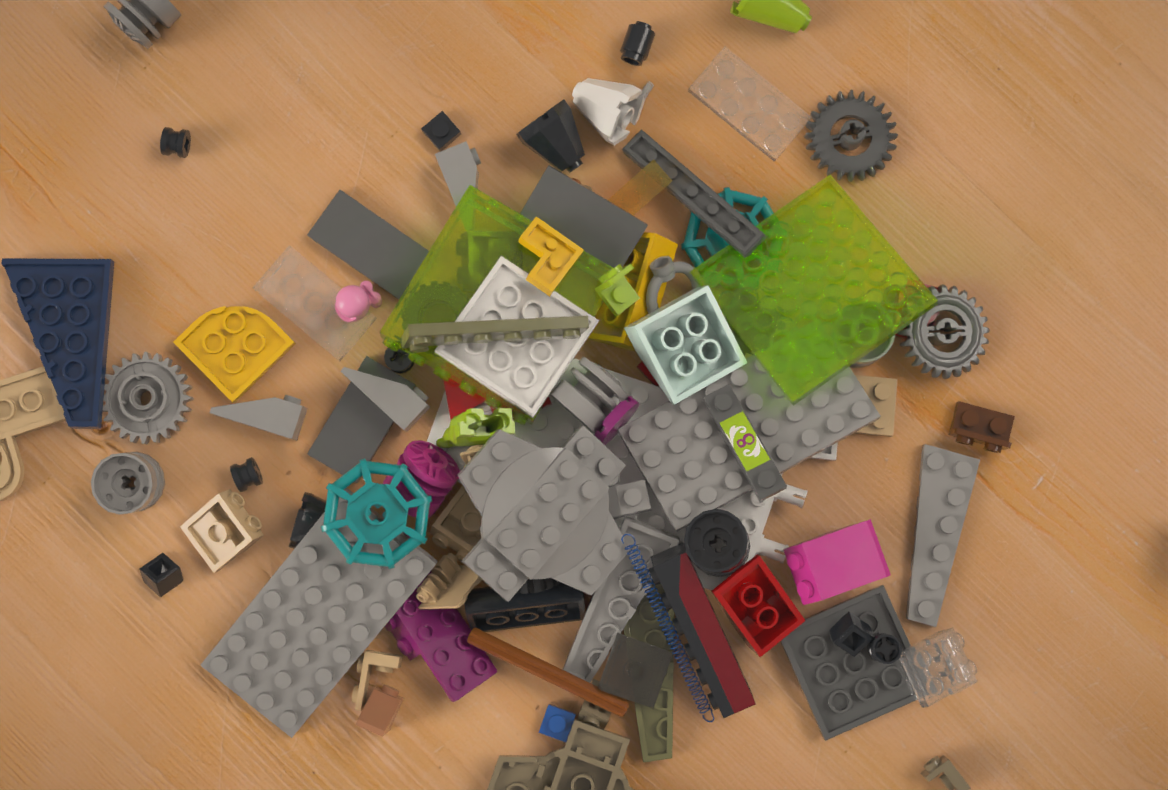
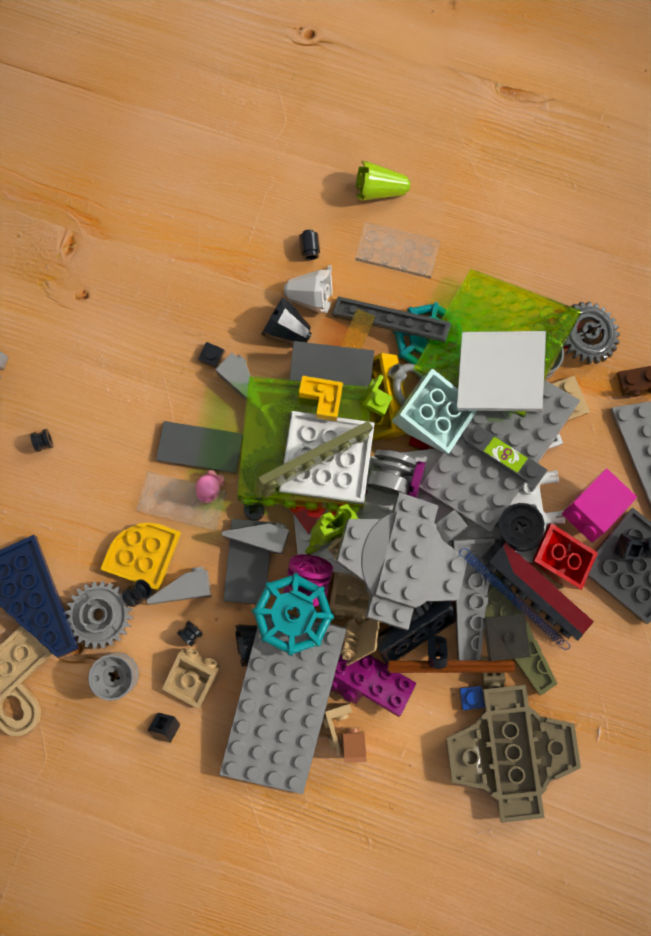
camera: 30 degrees left, 5 degrees down
dark grey gear [804,90,898,182] -> none
none -> black wheel [122,579,152,607]
none -> black beam [428,636,448,669]
none -> white tile [457,331,546,411]

